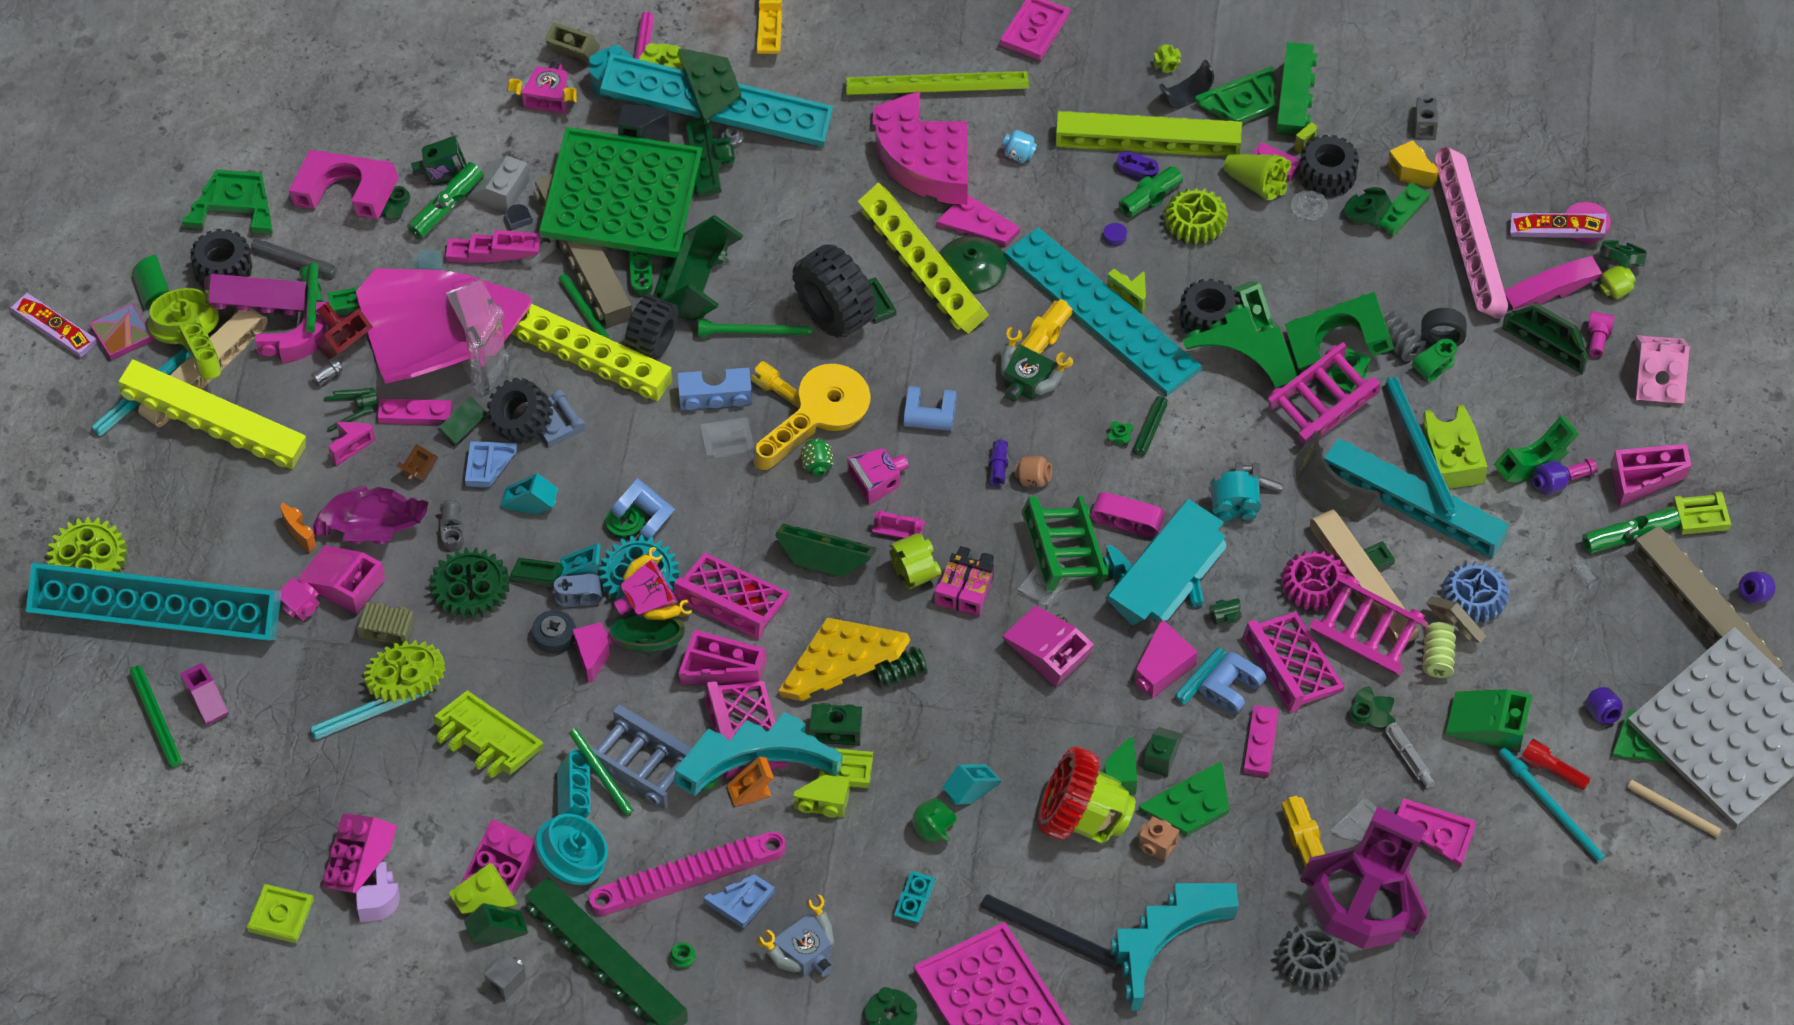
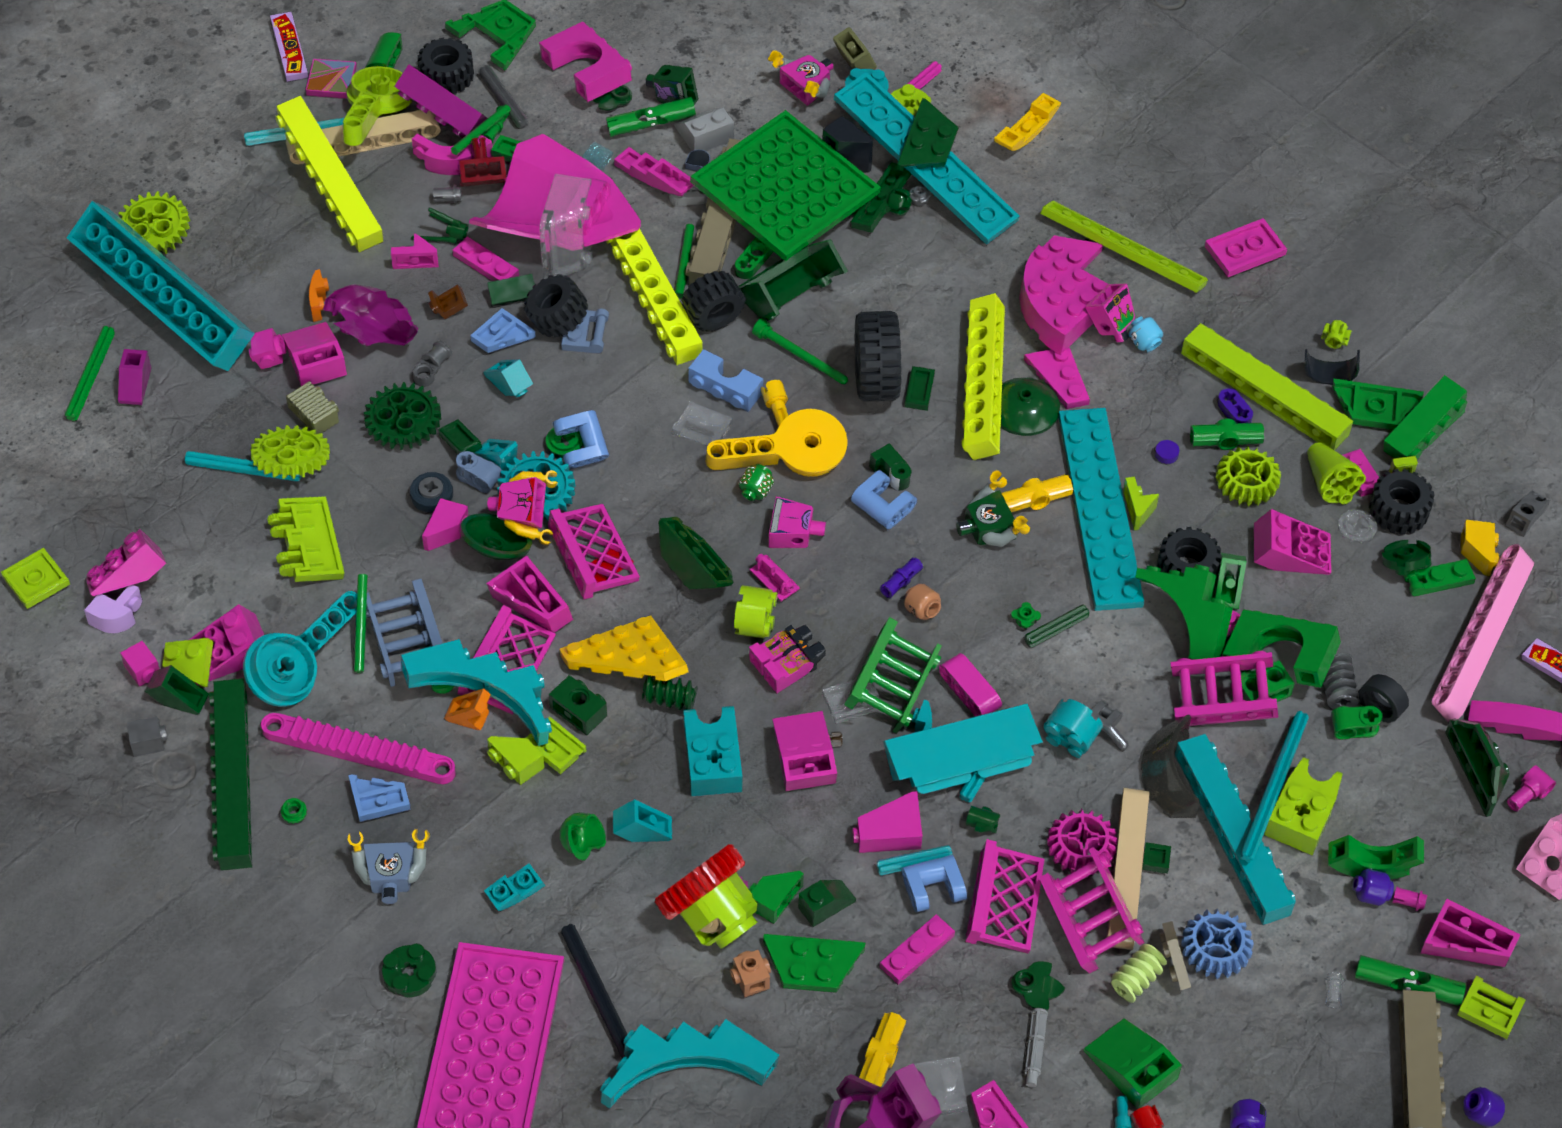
camera: 35 degrees right, 0 degrees up
none -> dark pink brick [120,641,160,687]
none -> teal brick [683,706,743,797]
none -> dark green leg [869,443,912,490]
none -> dark pink torso [1085,283,1135,342]
none -> dark pink slope [1254,509,1331,575]

